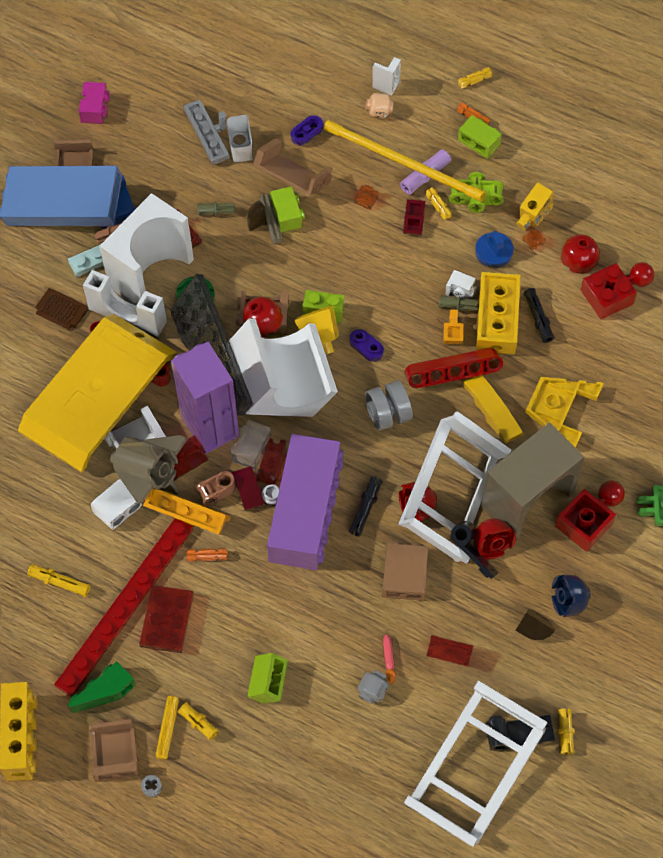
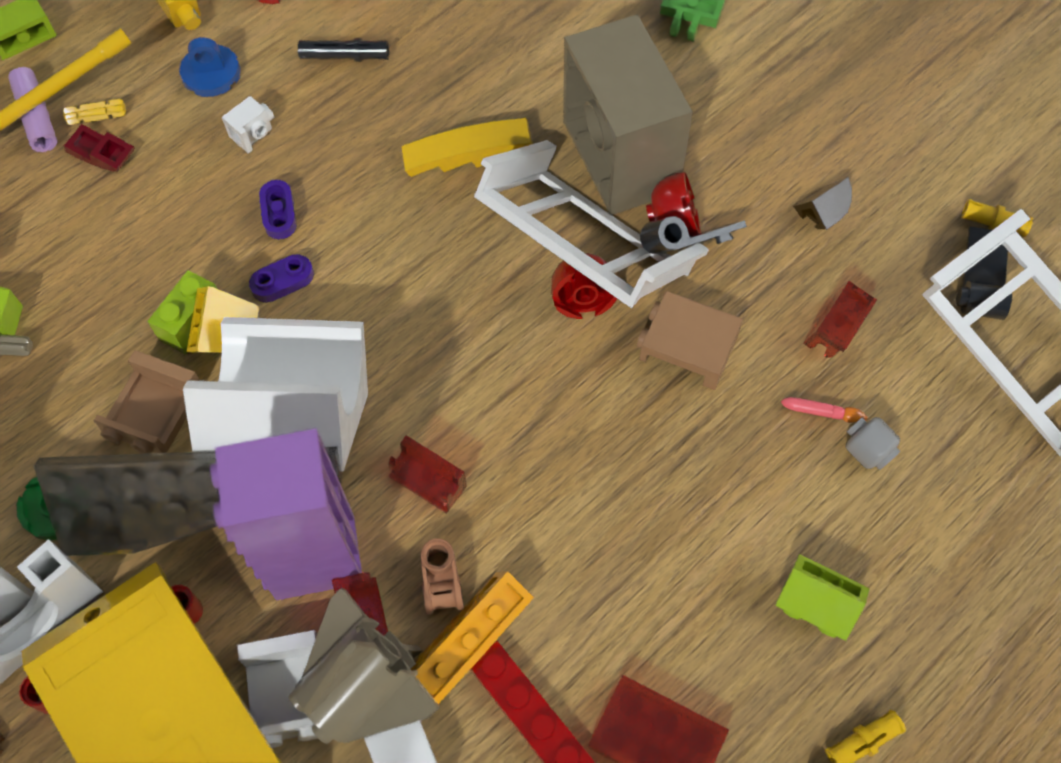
camera: 70 degrees left, 0 degrees up
orange axle [187,548,228,562] -> none
clear brick [230,420,271,470] -> none
dark red slope [232,466,264,511] -> none
red cylinder [243,297,283,337] -> none
white plate [262,484,280,505] -> none
medium lavender brick [267,434,344,571] -> none
black pin [349,476,383,536] -> none
clear orange tile [354,184,379,210] -> none
light grey wheel [365,380,413,431] -> none
red beam [404,348,503,388] -> none
olive axle [439,295,479,312] -> none
light orange plate [443,310,464,344] -> none
lime axle [449,172,504,213] -> none
yellow brick [476,272,521,355] -> none
clear orange plate [523,230,546,250] -> none
yellow wing [525,377,604,448] -> none
dark blue cylinder [552,575,591,617] -> none
red brick [555,480,625,552] -> none
none -> dark purple plate [259,180,297,239]

